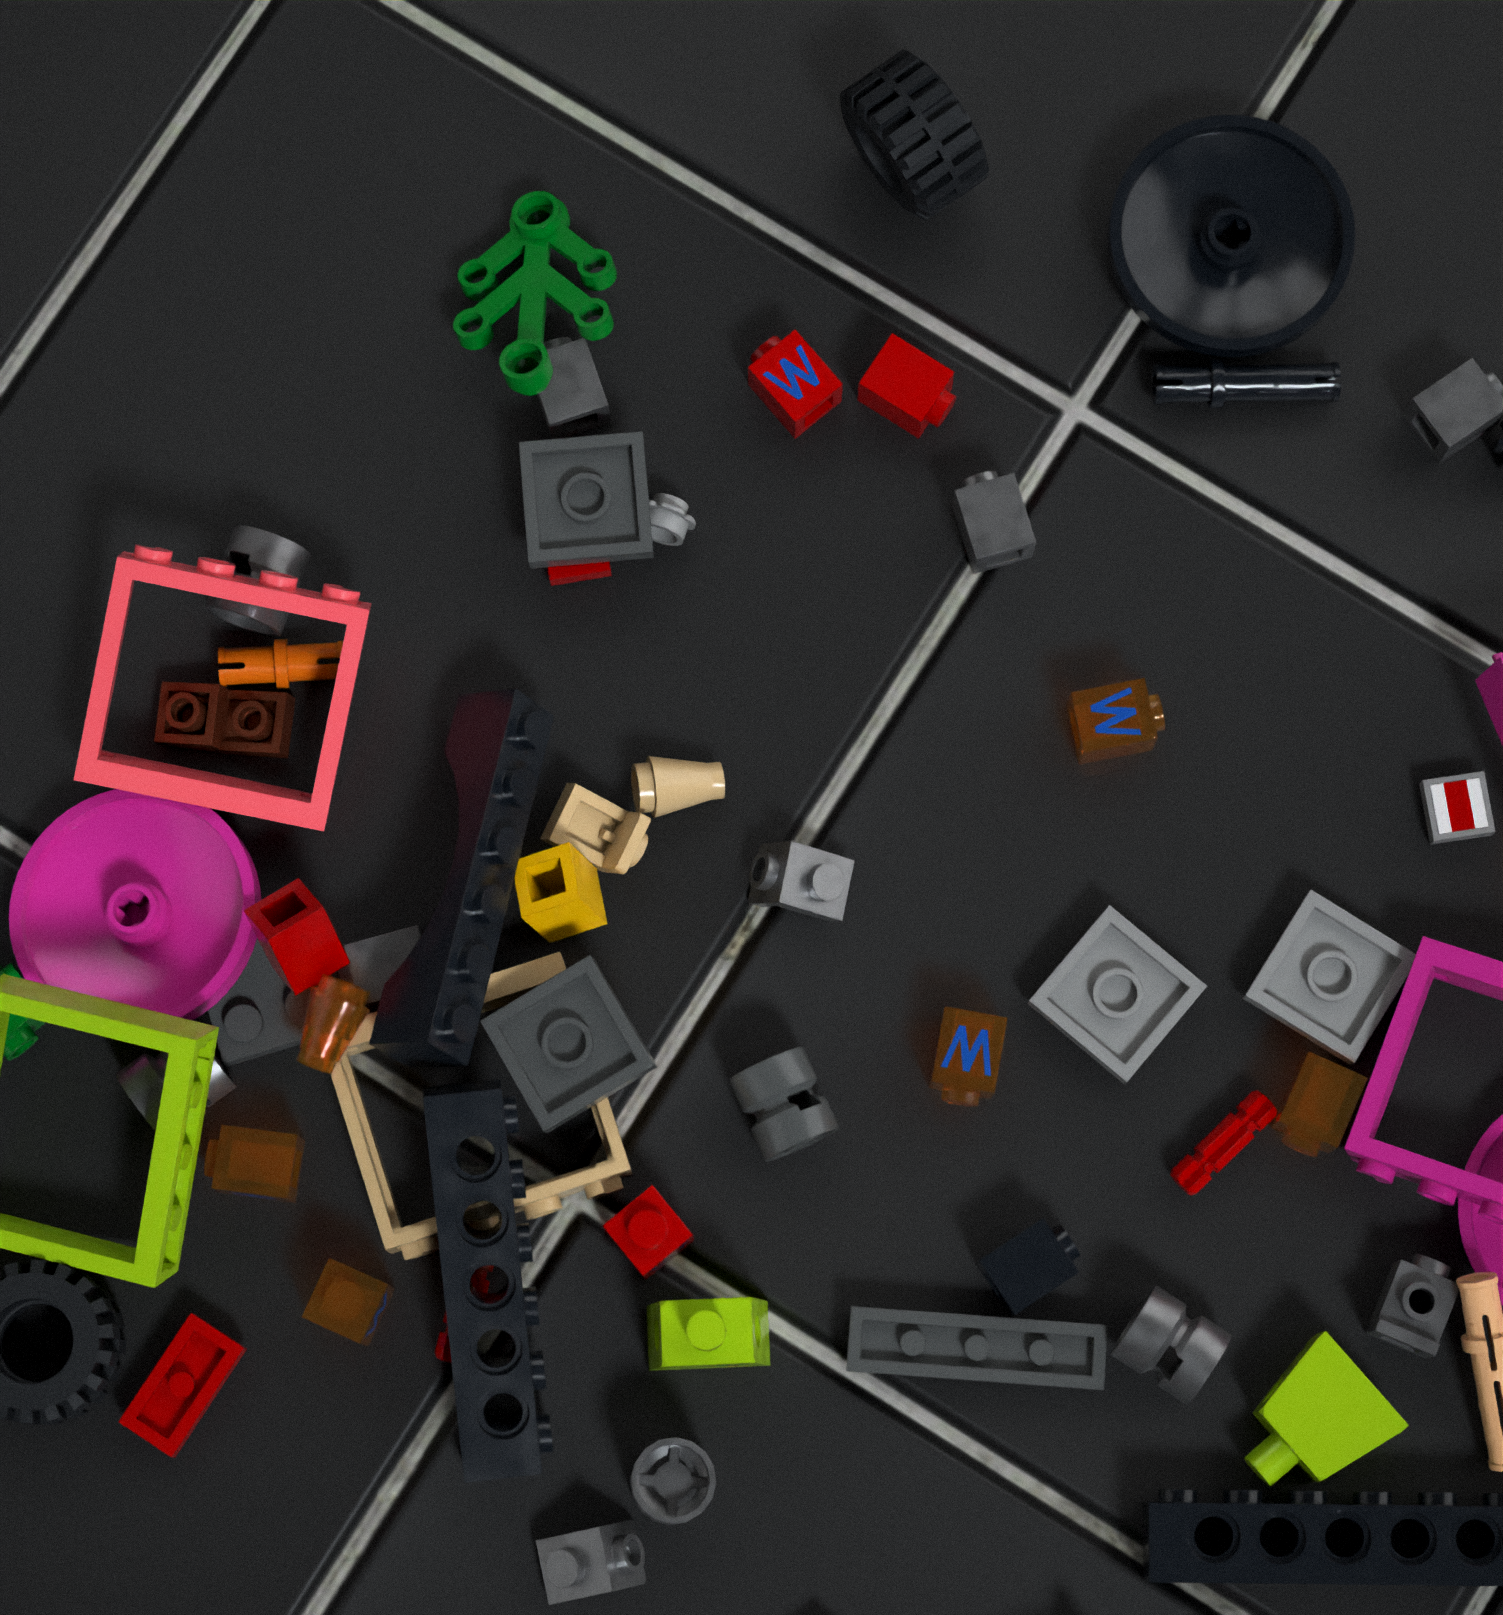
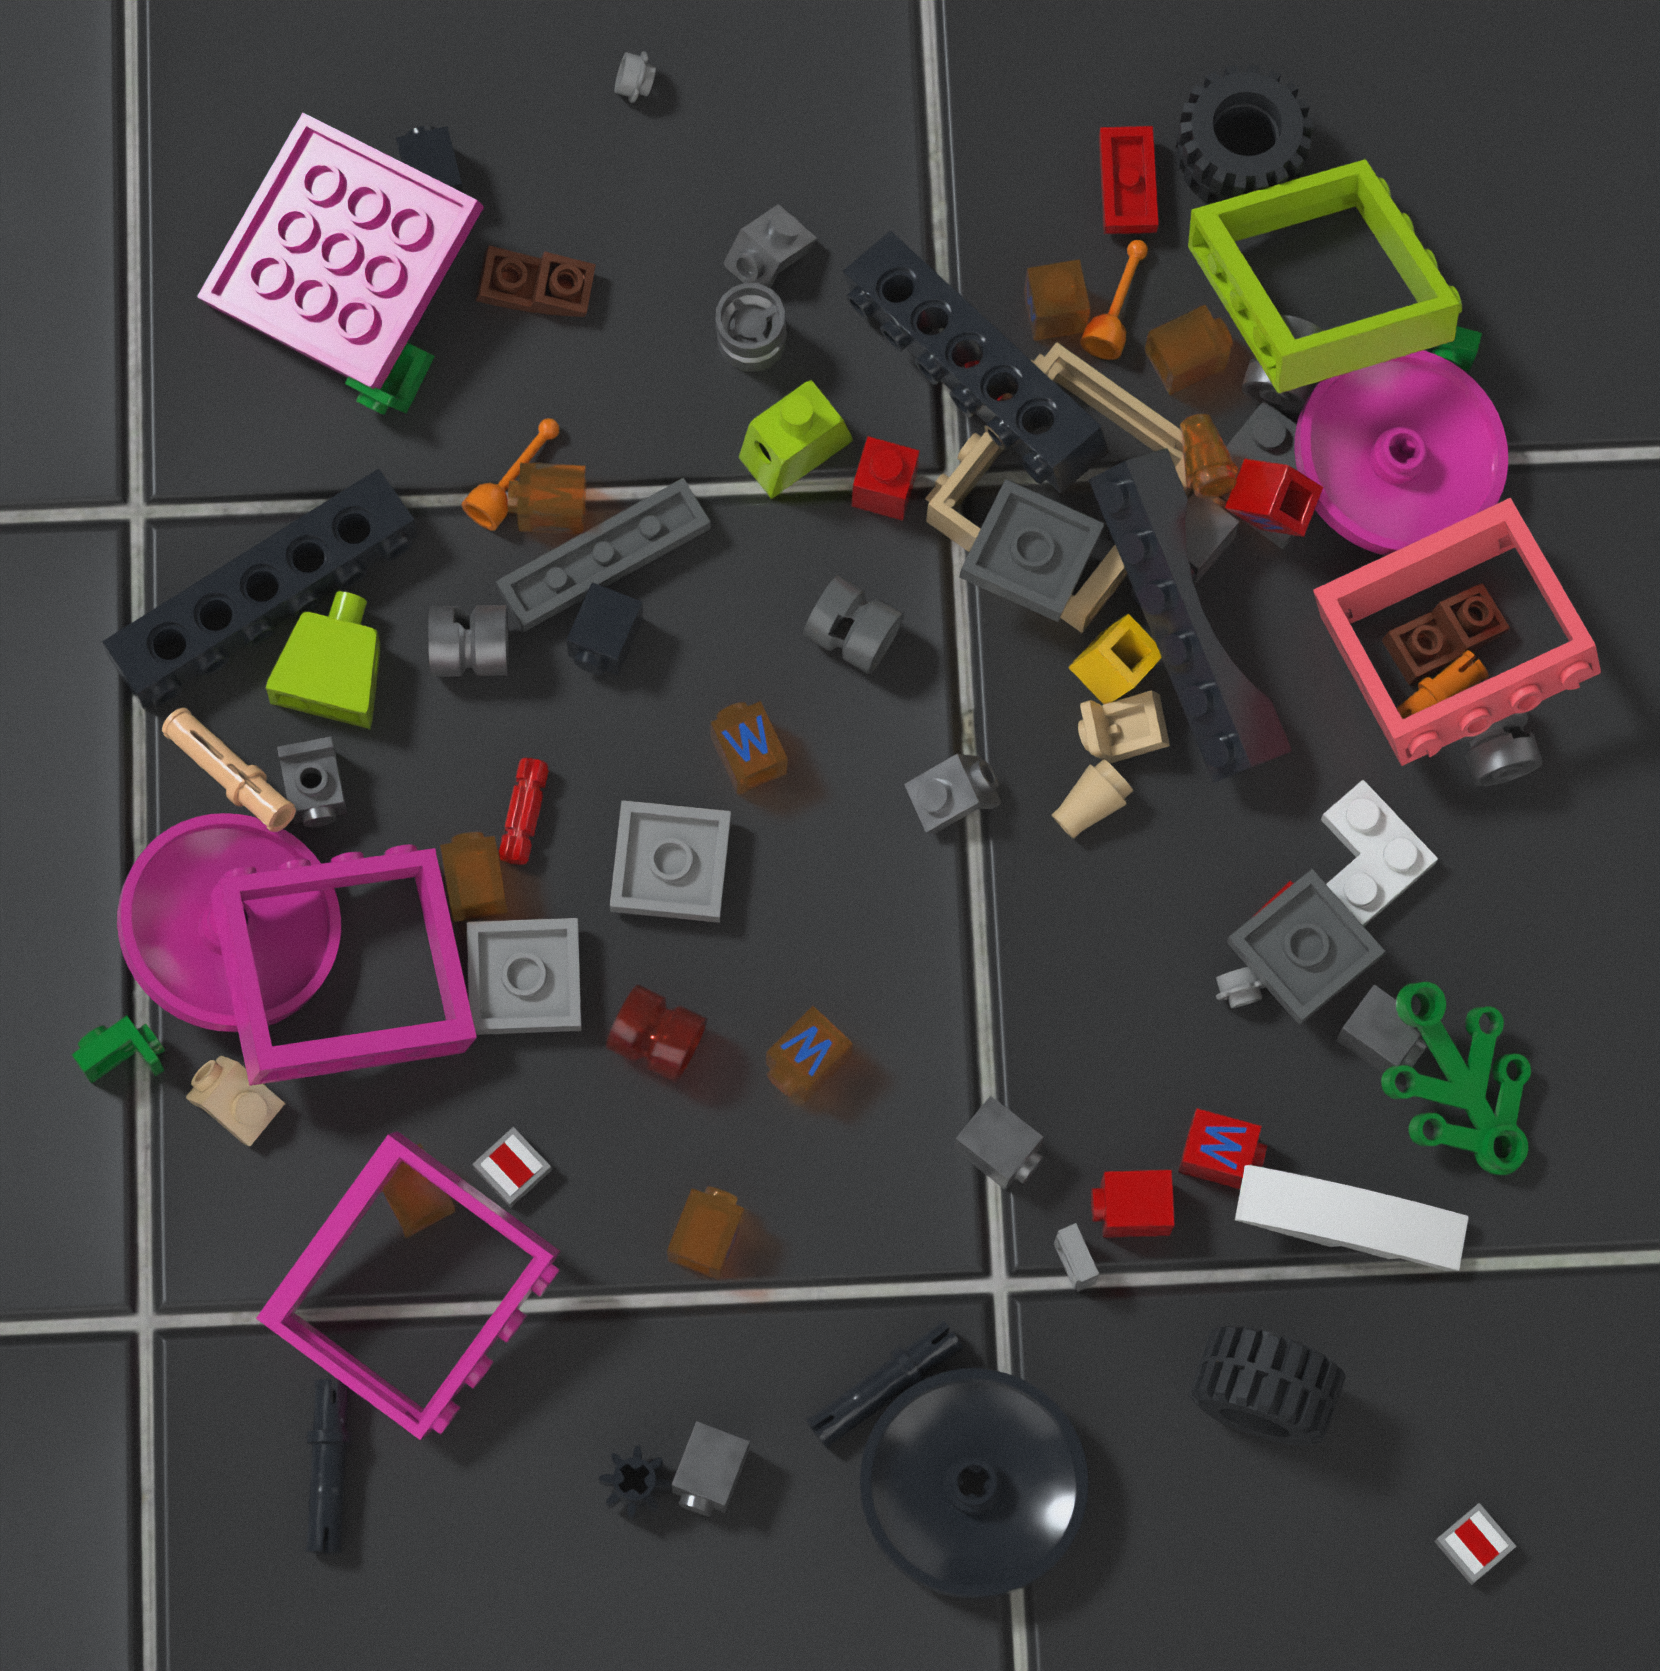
camera: 140 degrees right, 5 degrees down
none -> orange hinge [461,418,560,531]
none -> clear orange brick [508,462,587,534]
none -> clear red wheel [606,984,708,1083]
none -> clear orange brick [667,1186,744,1280]
none -> light grey tile [1054,1223,1099,1292]
none -> orange hinge [1080,240,1148,360]
none -> white slope [1235,1165,1469,1271]
none -> white plate [1321,780,1438,927]

